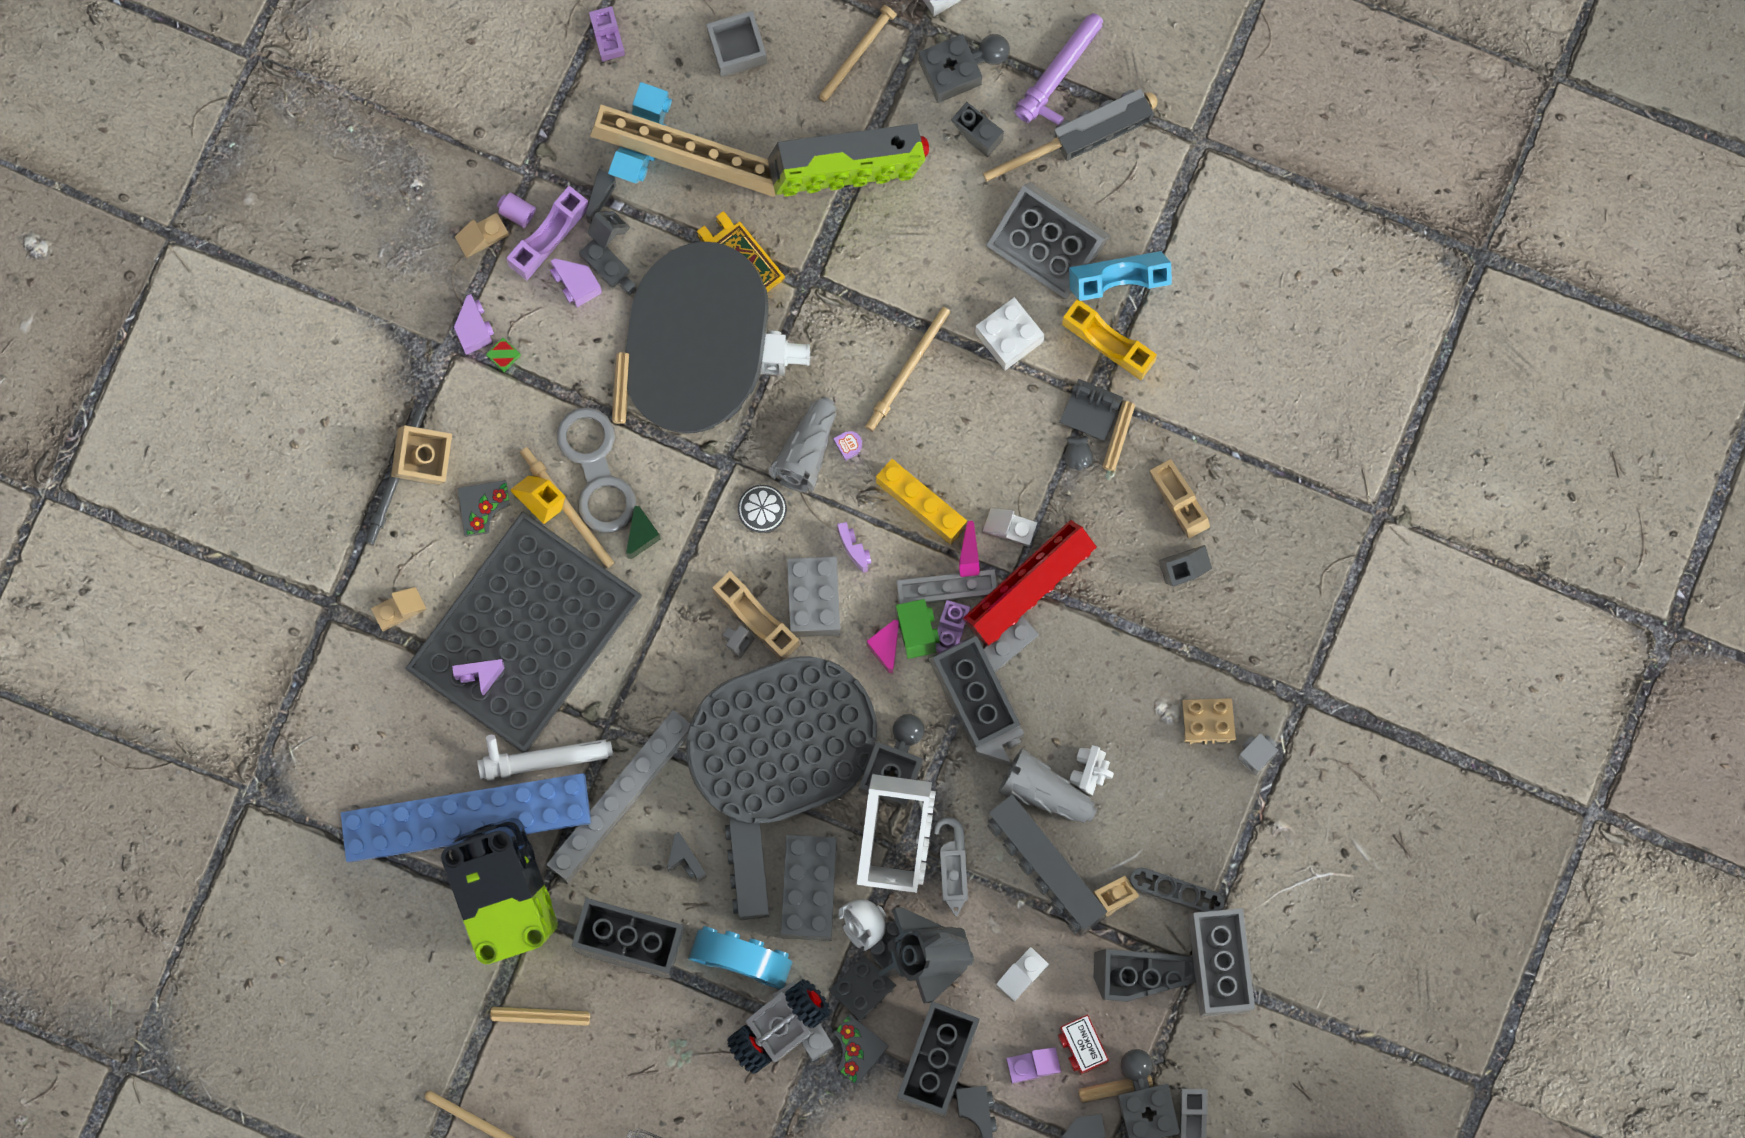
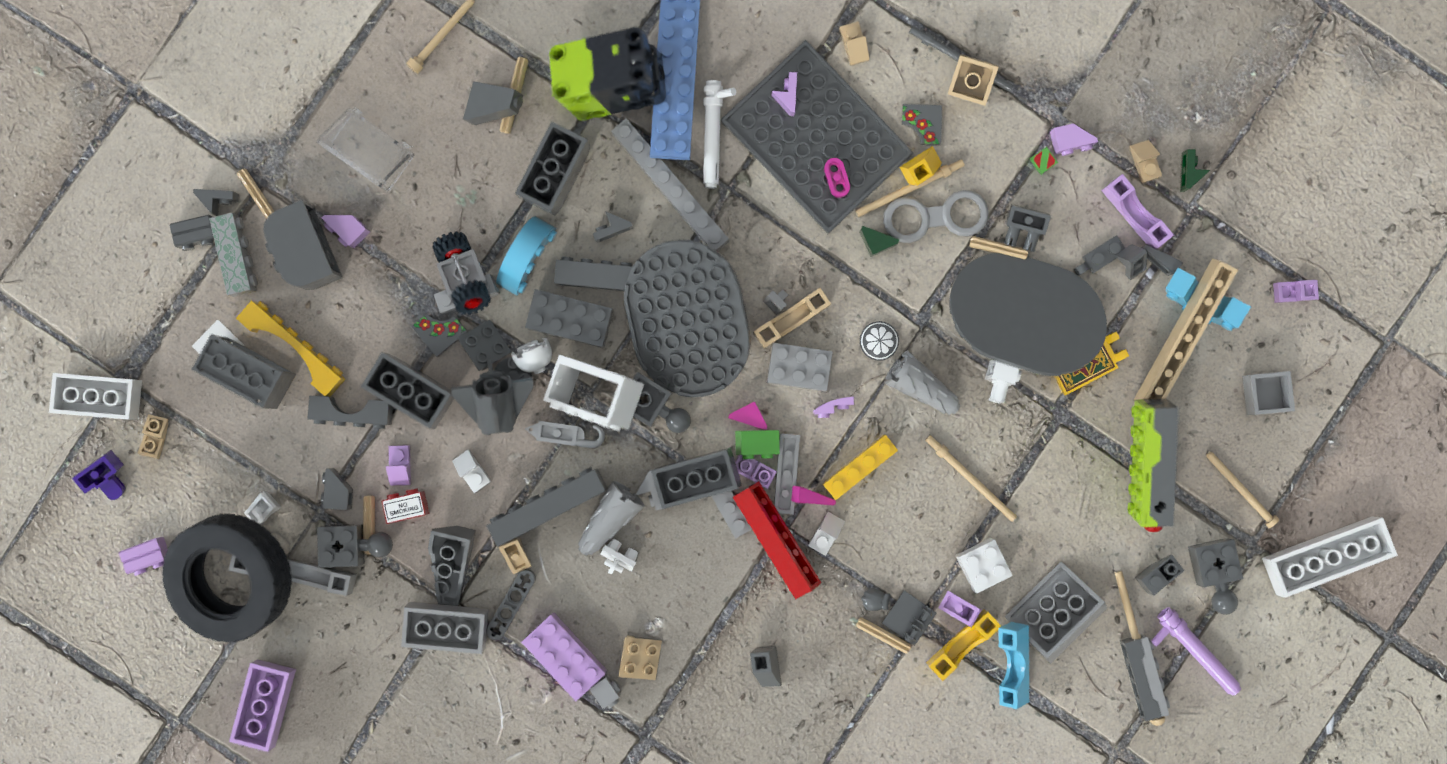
camera: 100 degrees right, 10 degrees up
lavender brick [497,193,536,228] -> none
lavender slope [550,258,602,307] -> none
tile [833,431,862,461] -> none
tan slope [1150,459,1210,539] -> none
none -> dark grey slope [463,81,523,125]
none -> lavender brick [521,612,607,701]
none -> dark pink plate [824,158,850,198]
none -> lavender slope [938,591,981,628]
none -> dark grey brick [1004,204,1051,252]
none -> dark green slope [1180,149,1210,192]

